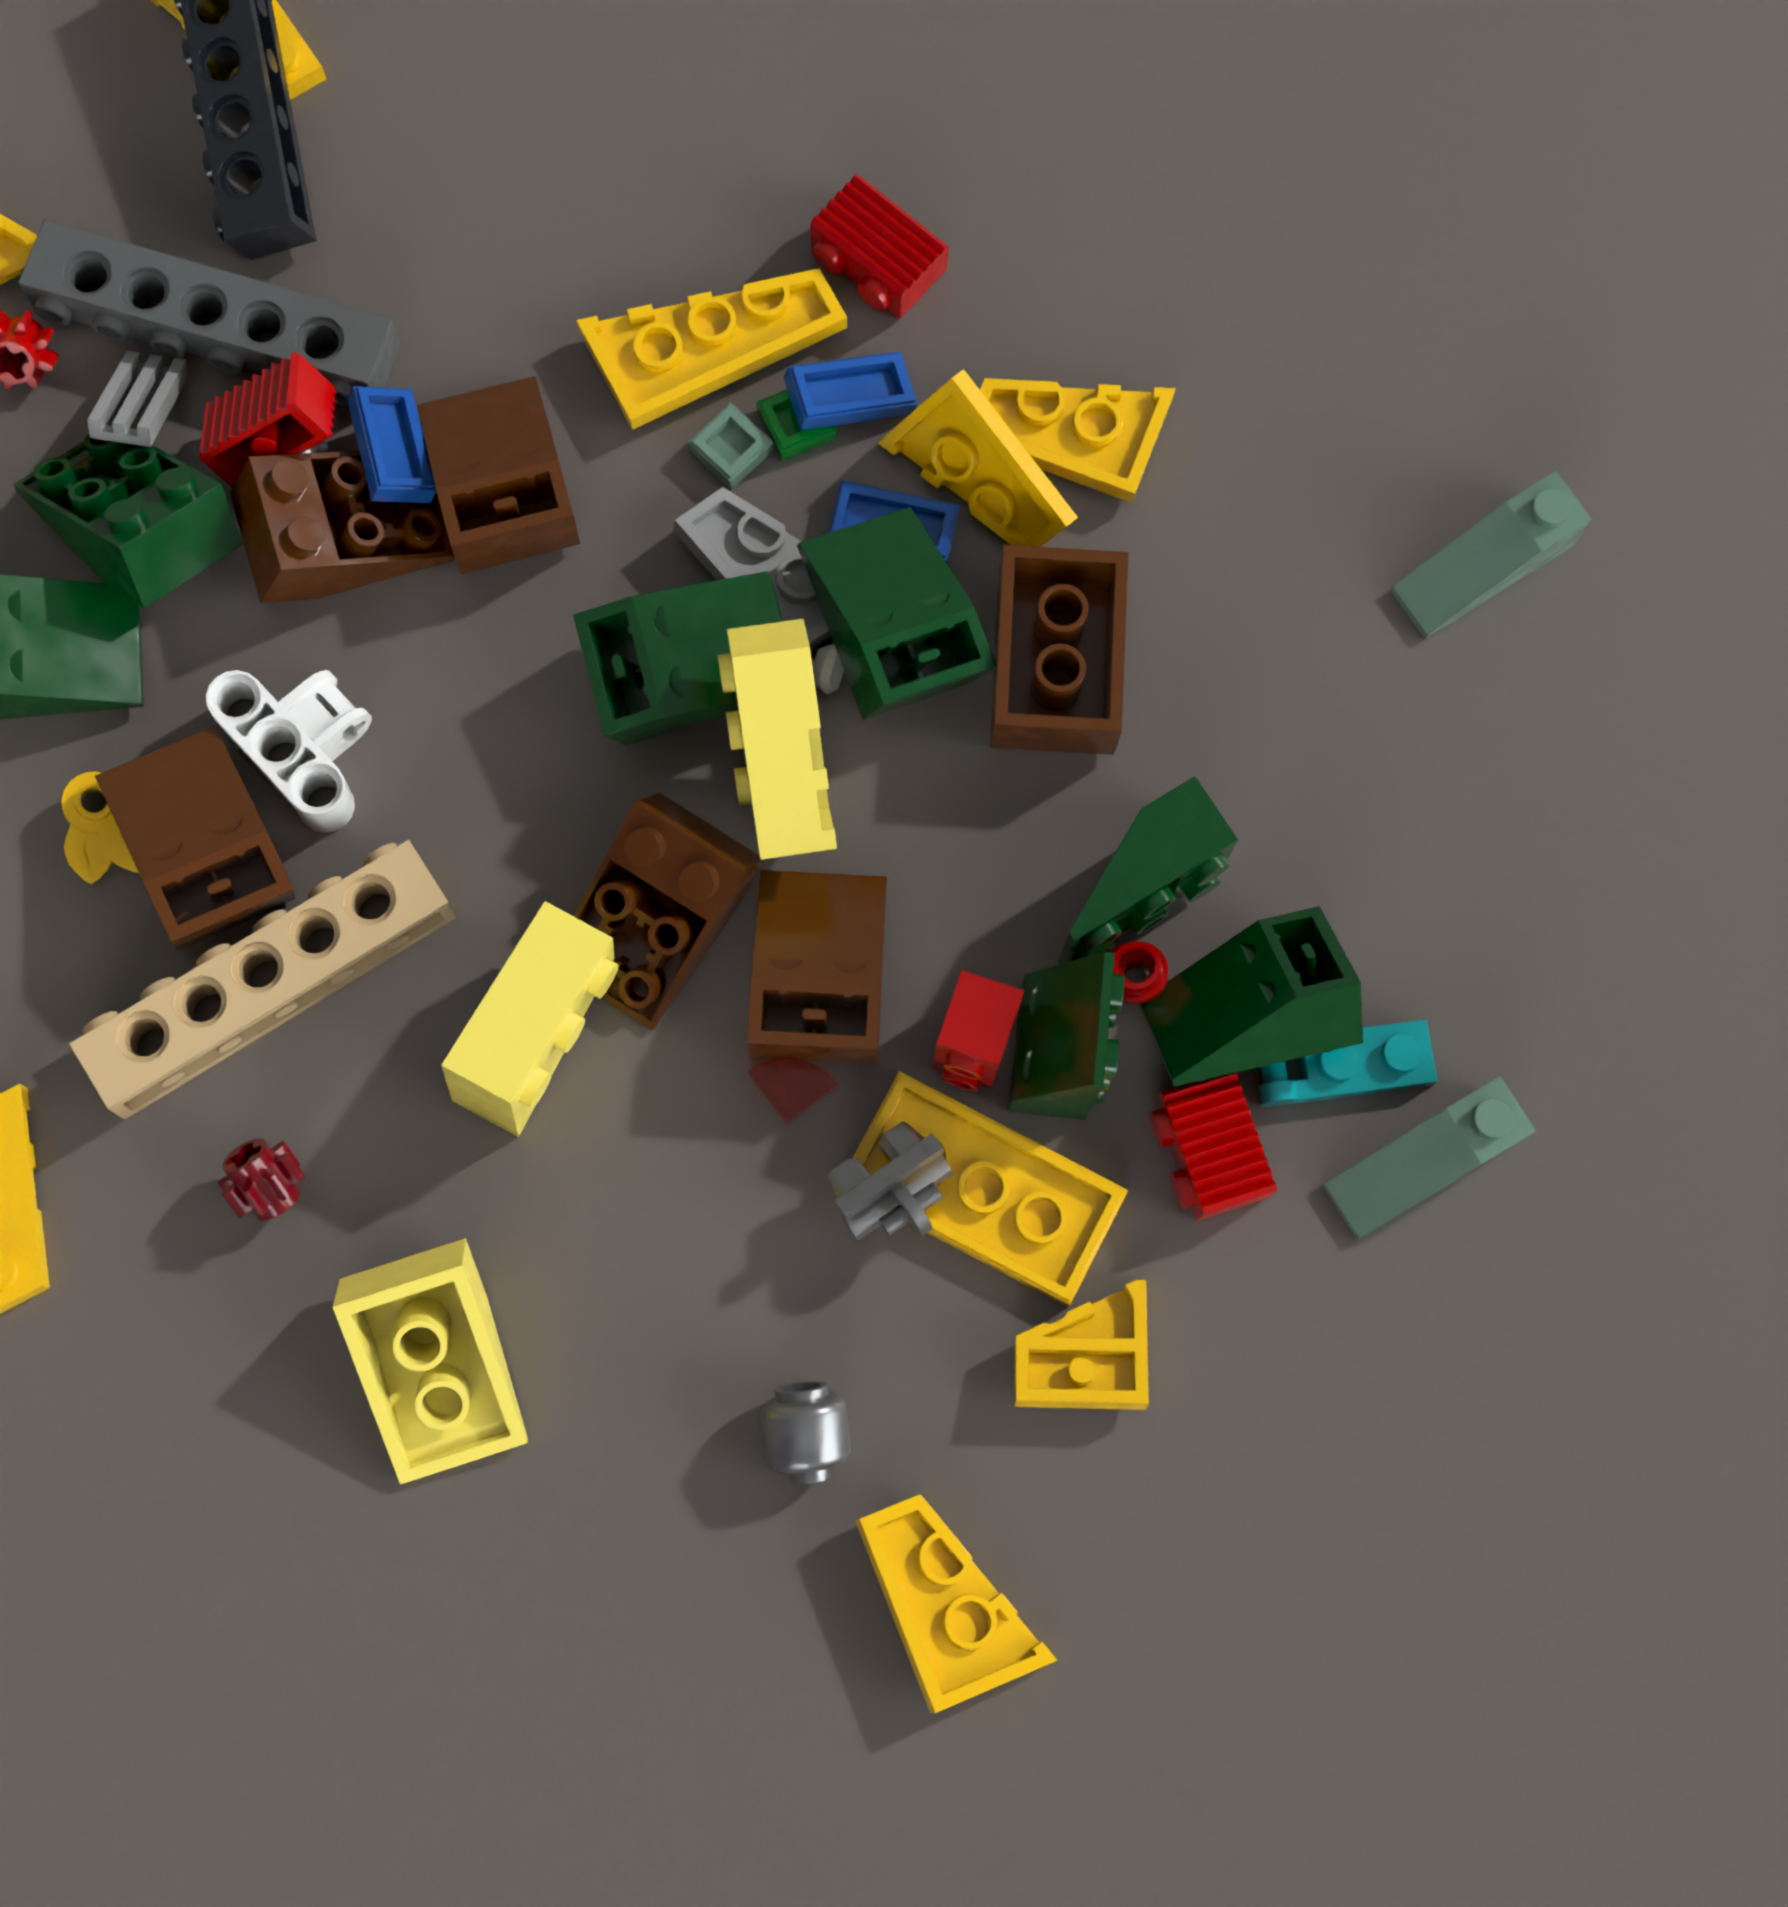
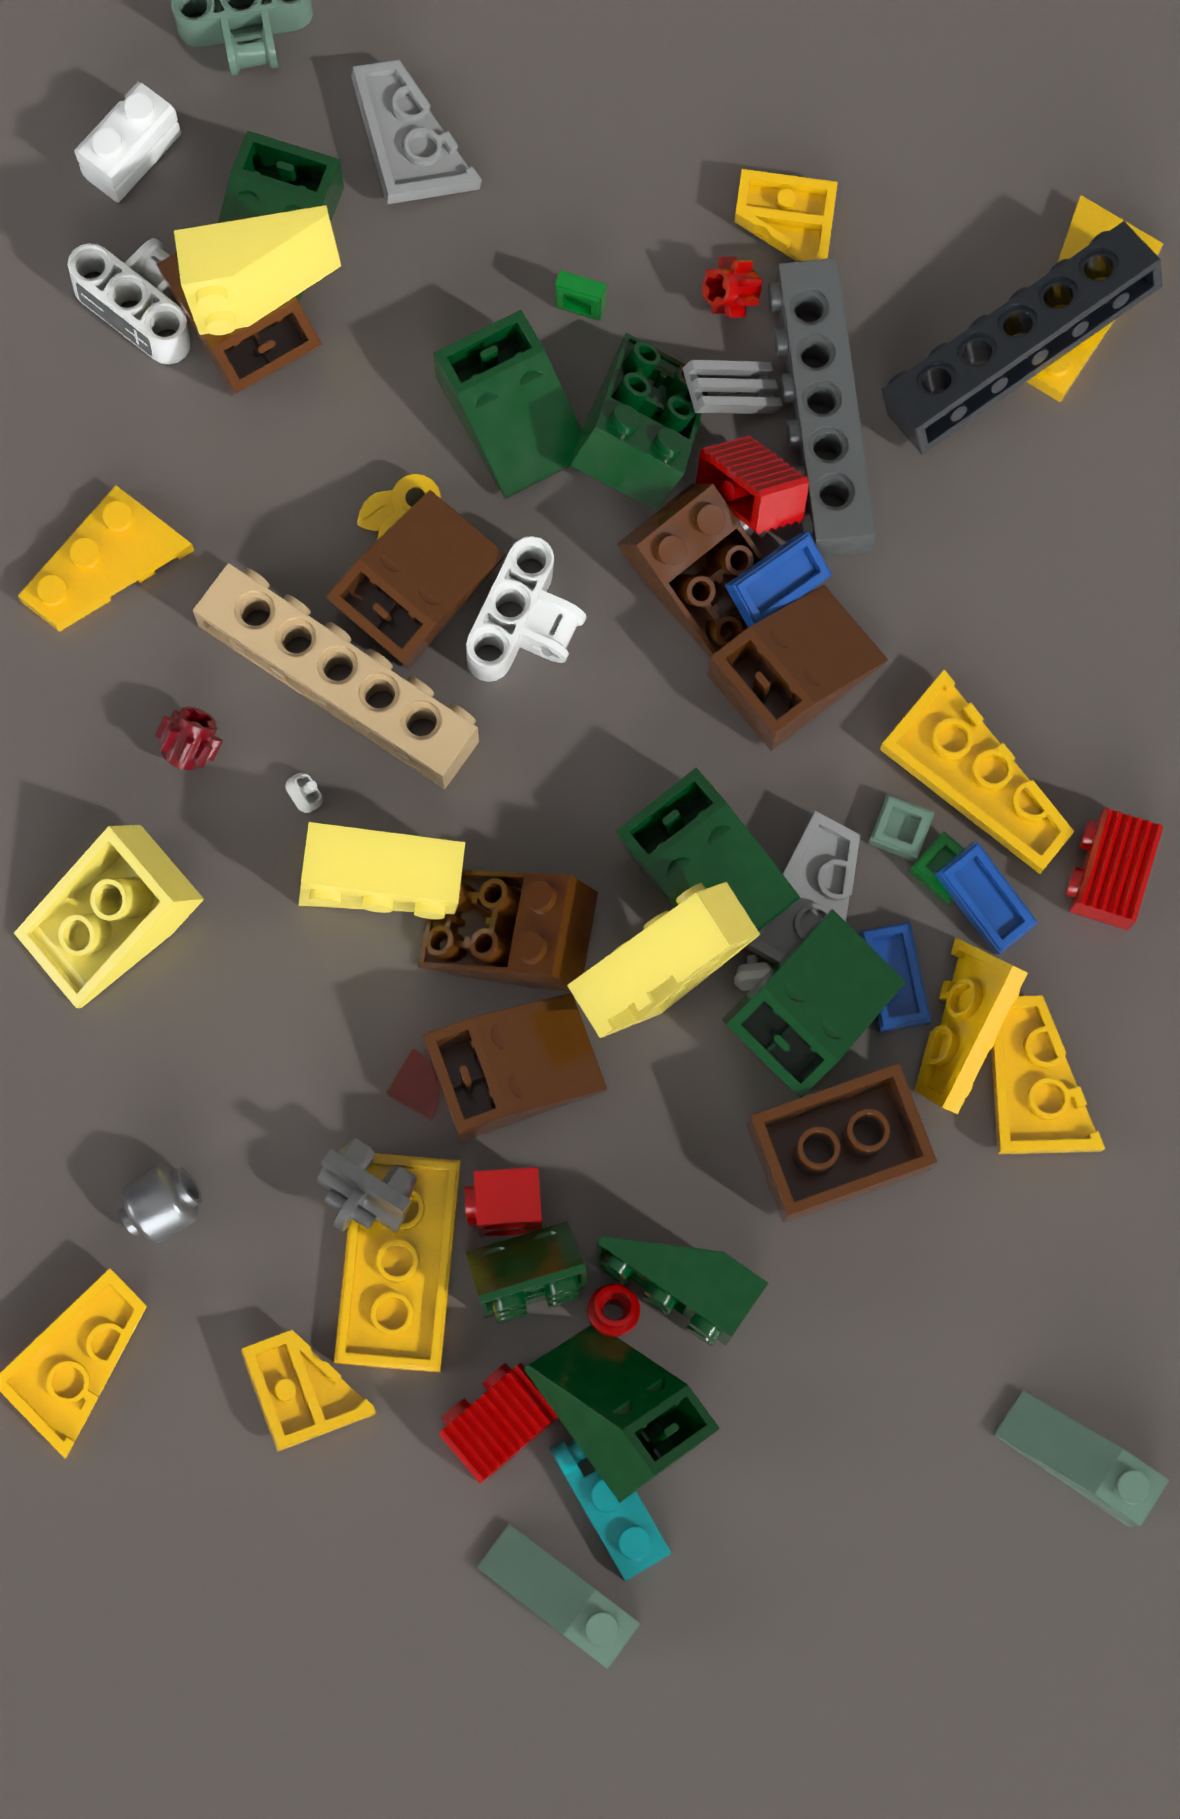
camera: 70 degrees right, 0 degrees up
none -> white rock [285,773,323,813]

